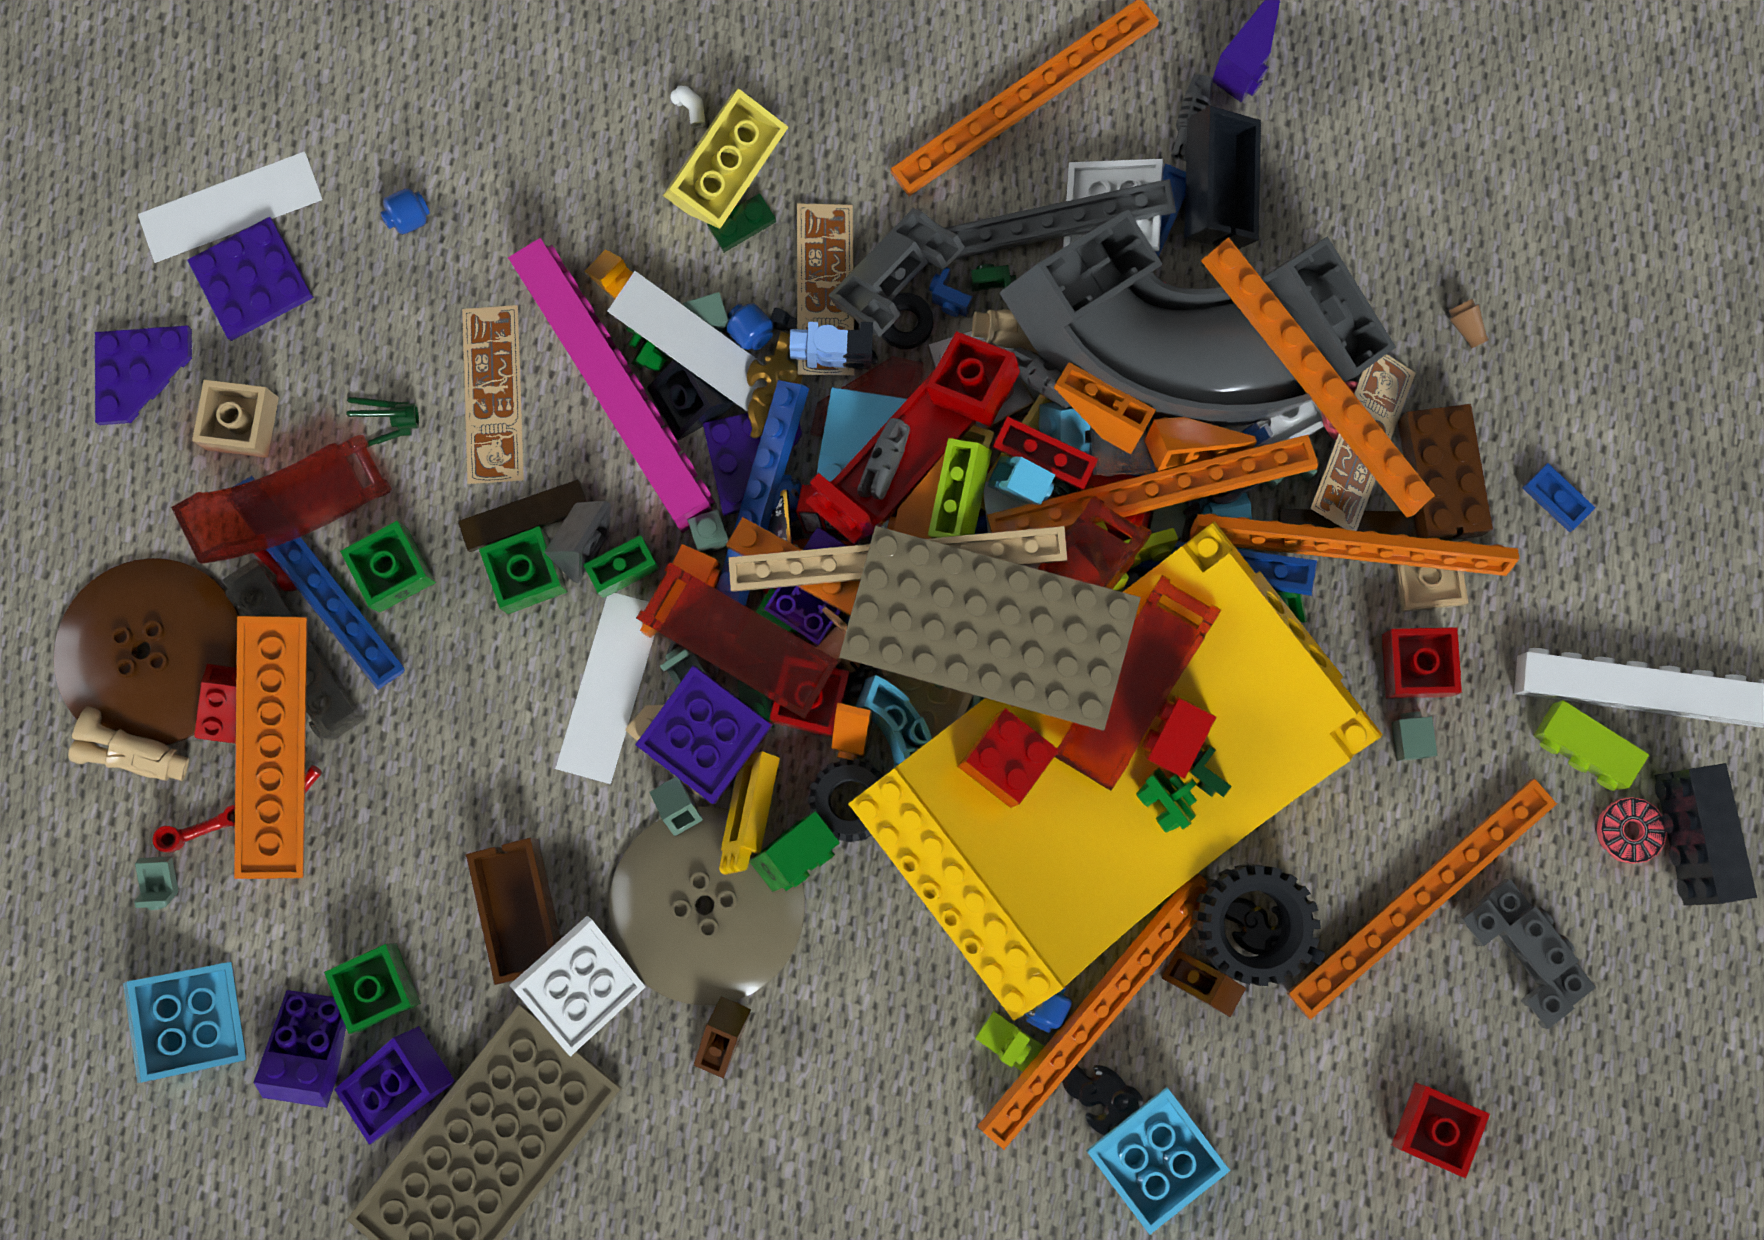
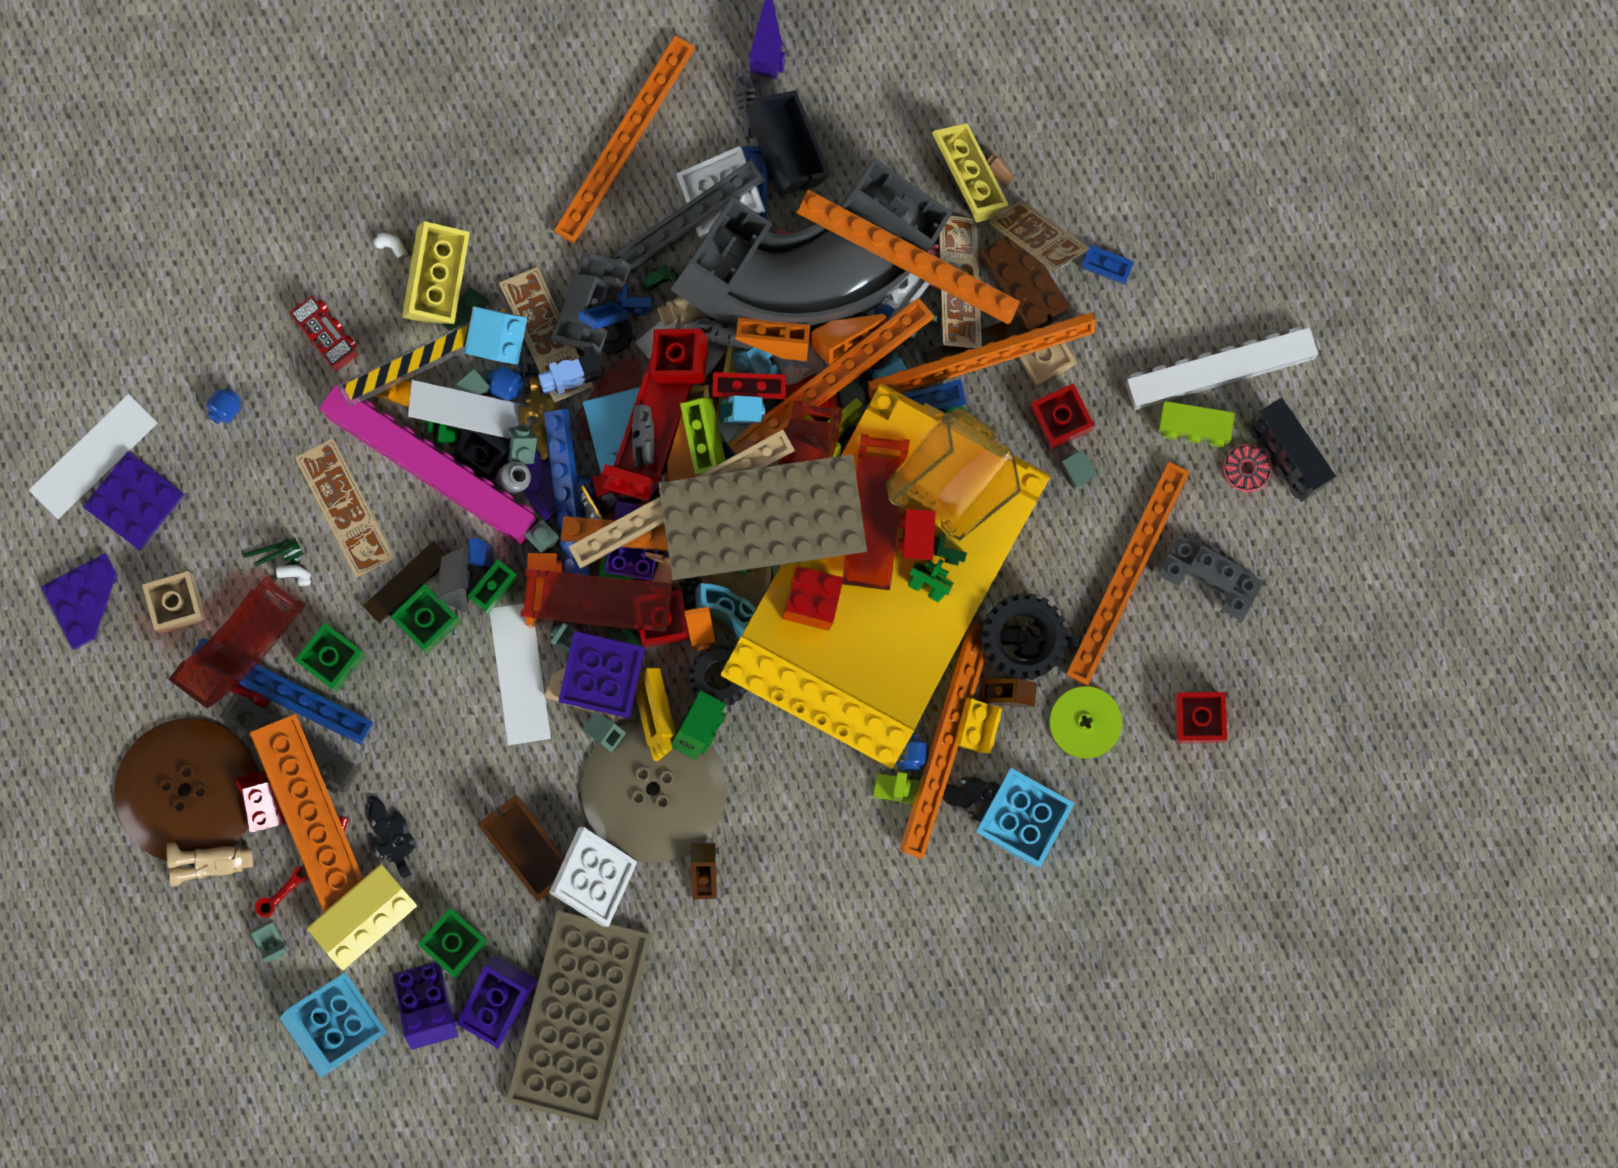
camera: 30 degrees left, 0 degrees up
none -> white arm [276,565,312,586]
none -> brick [289,296,358,372]
none -> light yellow slope [307,863,417,971]
none -> tile [338,304,509,407]
none -> black piece [368,796,415,879]
none -> medium azure slope [464,306,527,365]
none -> blue tile [468,538,493,570]
none -> light grey head [496,461,531,495]
none -> sand green bracket [507,425,537,464]
none -> blue tile [578,302,630,329]
none -> clear yellow windscreen [886,408,1021,541]
none -> light yellow slope [932,123,1009,223]
none -> yellow bracket [954,698,1002,754]
none -> sticker [988,200,1090,272]
none -> lime piece [1050,686,1122,759]

